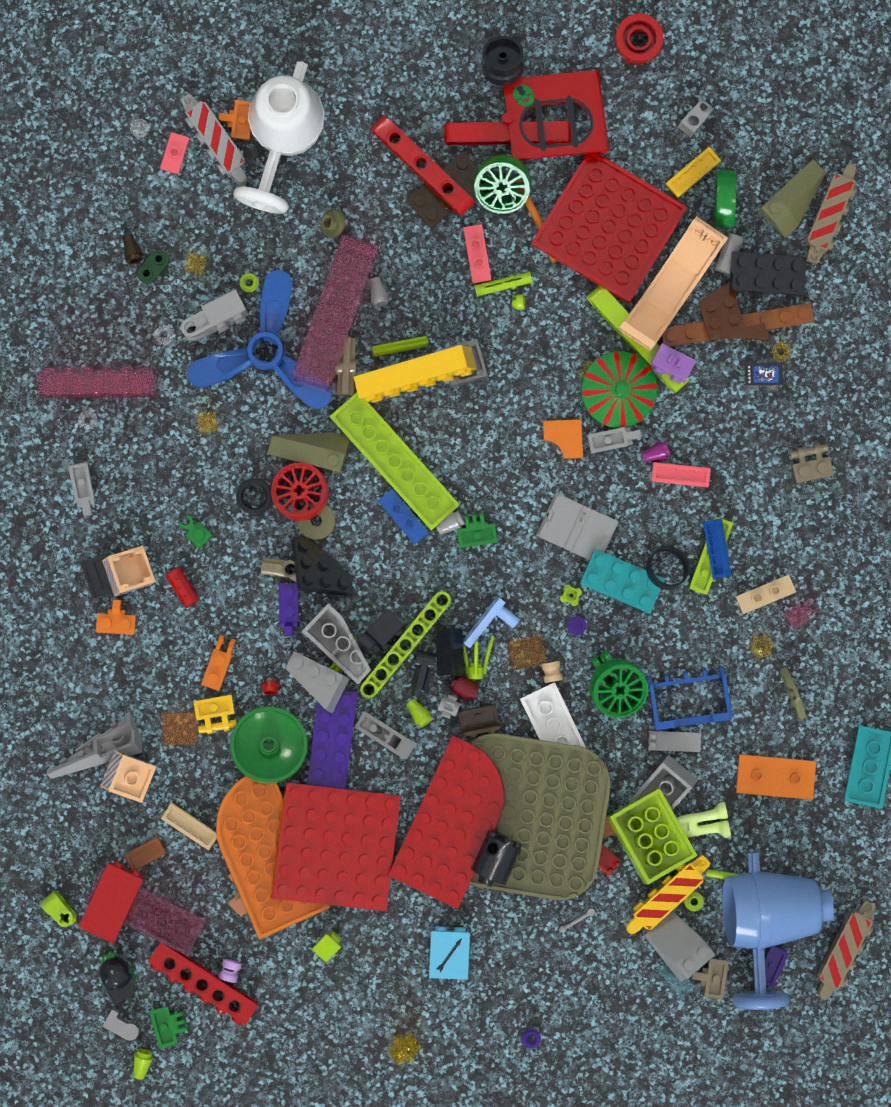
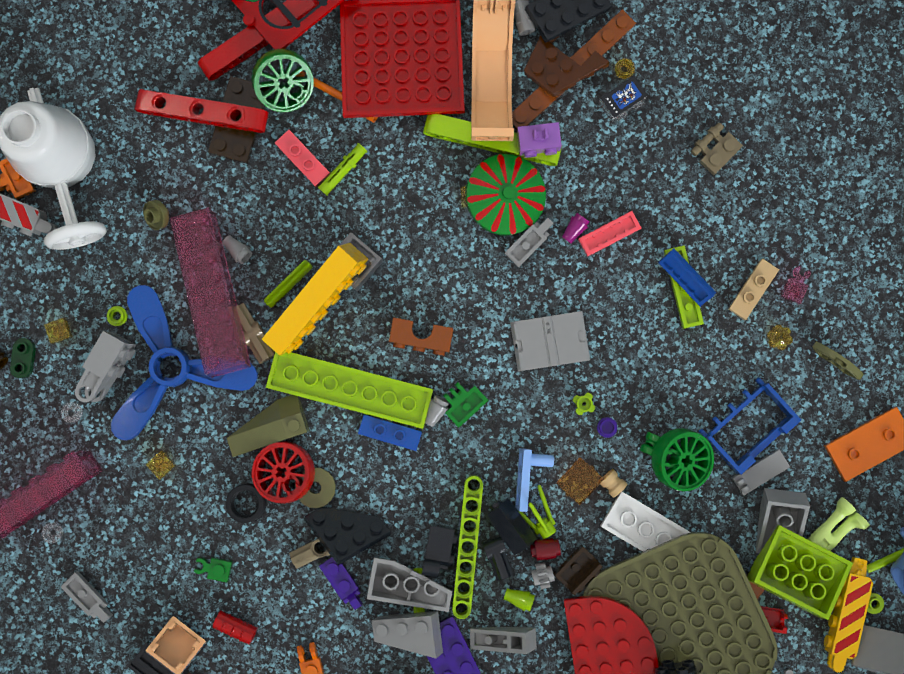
camera: 30 degrees left, 0 degrees up
red plate [261,680,280,694] -> none
lime hinge [512,294,526,310] -> none
orange tile [543,420,583,459] -> none
teal plate [579,549,665,614] -> none
black tyre [646,546,690,590] -> none
none -> dark orange arch [389,318,454,356]

